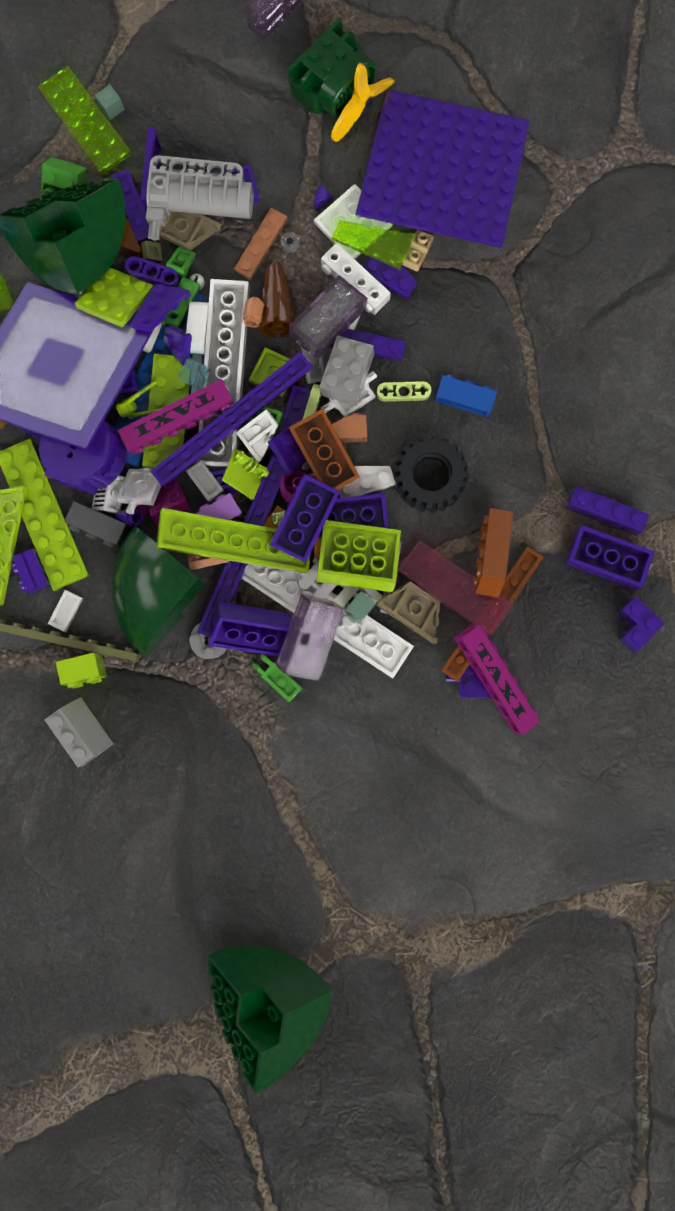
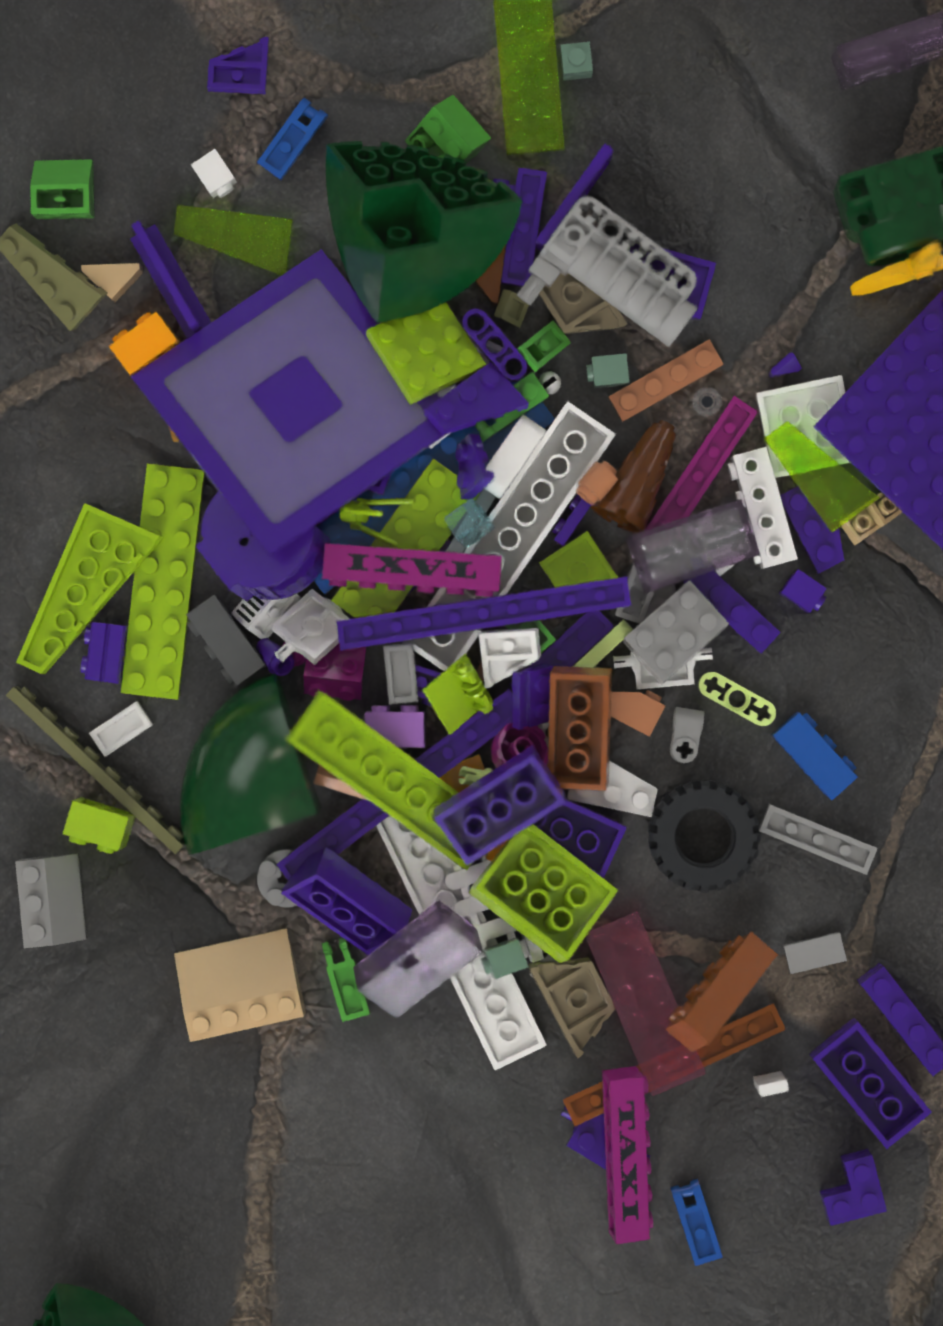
camera: 25 degrees right, 5 degrees up
none -> tan slope [174,928,306,1042]
none -> dark purple plate [552,494,591,547]
none -> sand green brick [586,353,629,389]
none -> magenta plate [637,396,758,551]
none -> light grey piece [670,707,705,763]
none -> blue plate [670,1179,723,1266]
none -> white tile [753,1071,789,1097]
none -> light grey plate [759,804,878,875]
none -> dark purple brick [779,569,827,613]
none -> light grey tile [783,932,847,974]

